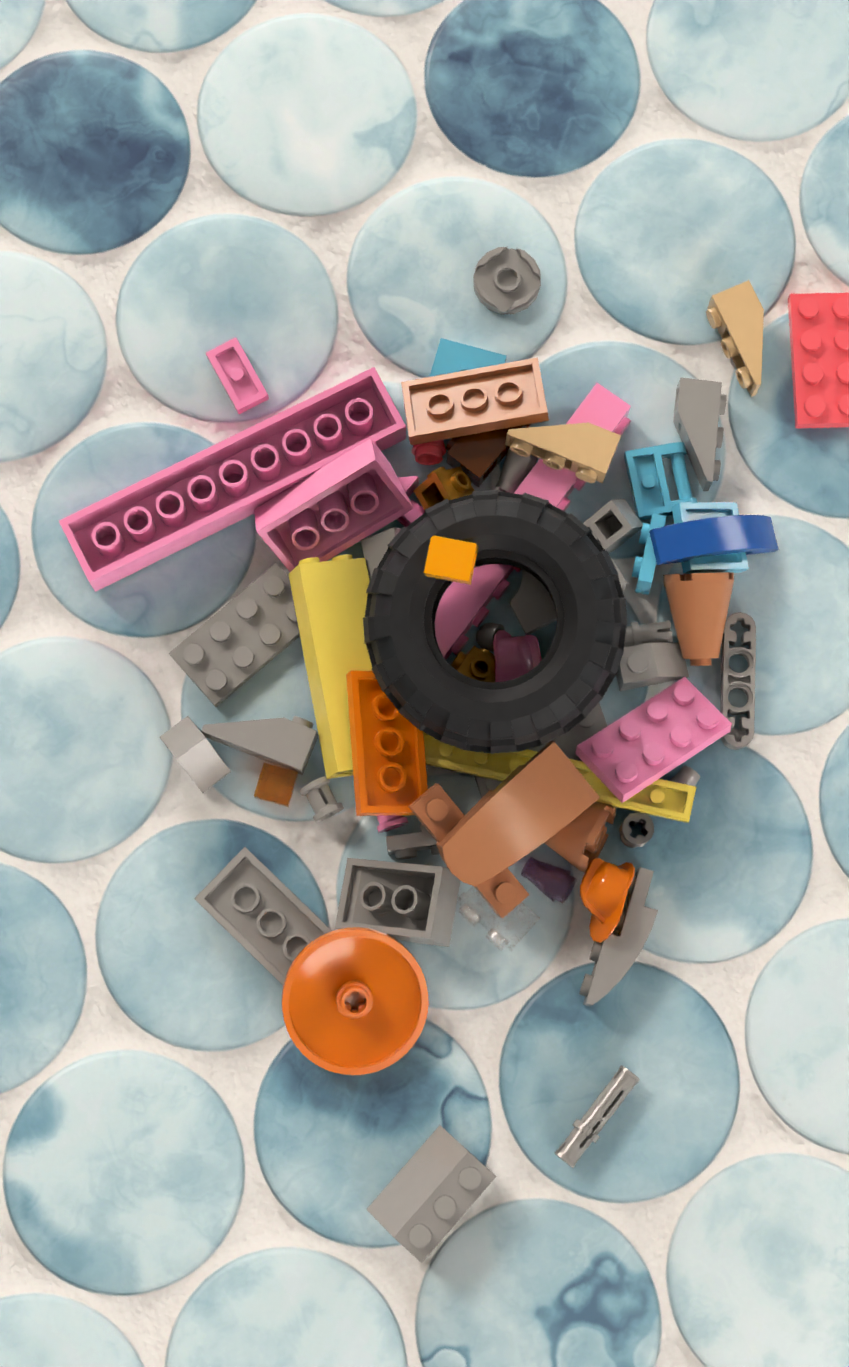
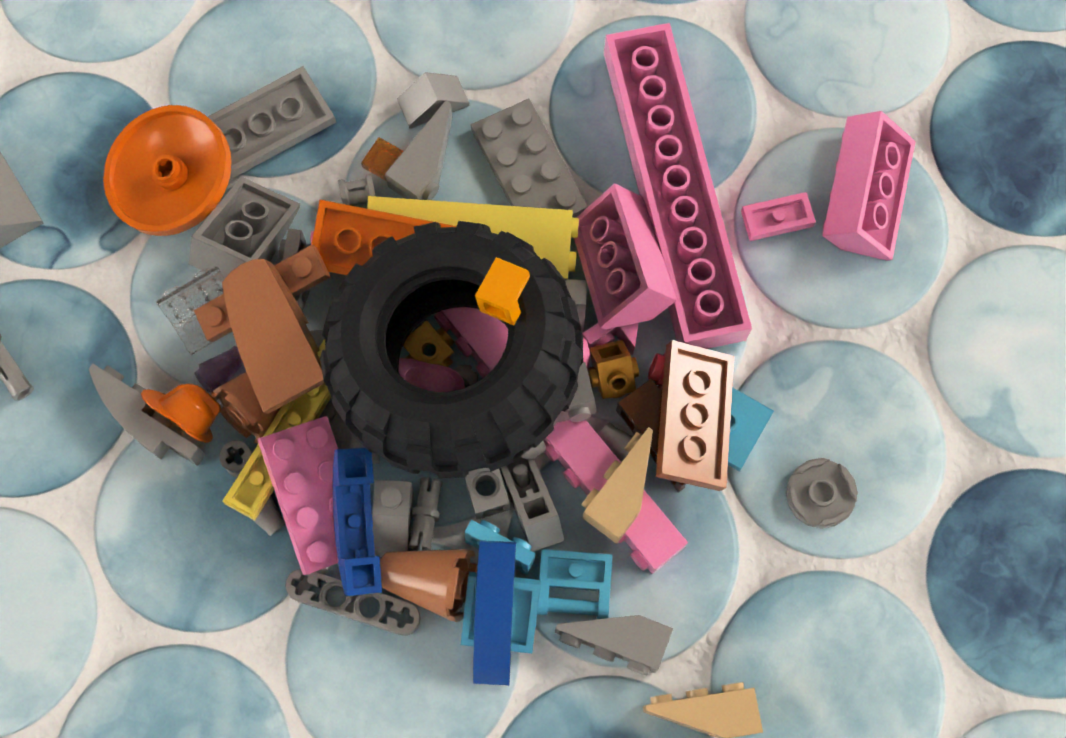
camera: 105 degrees right, 5 degrees down
none -> blue slope [333,448,382,596]
none -> bright pink slope [822,111,916,261]

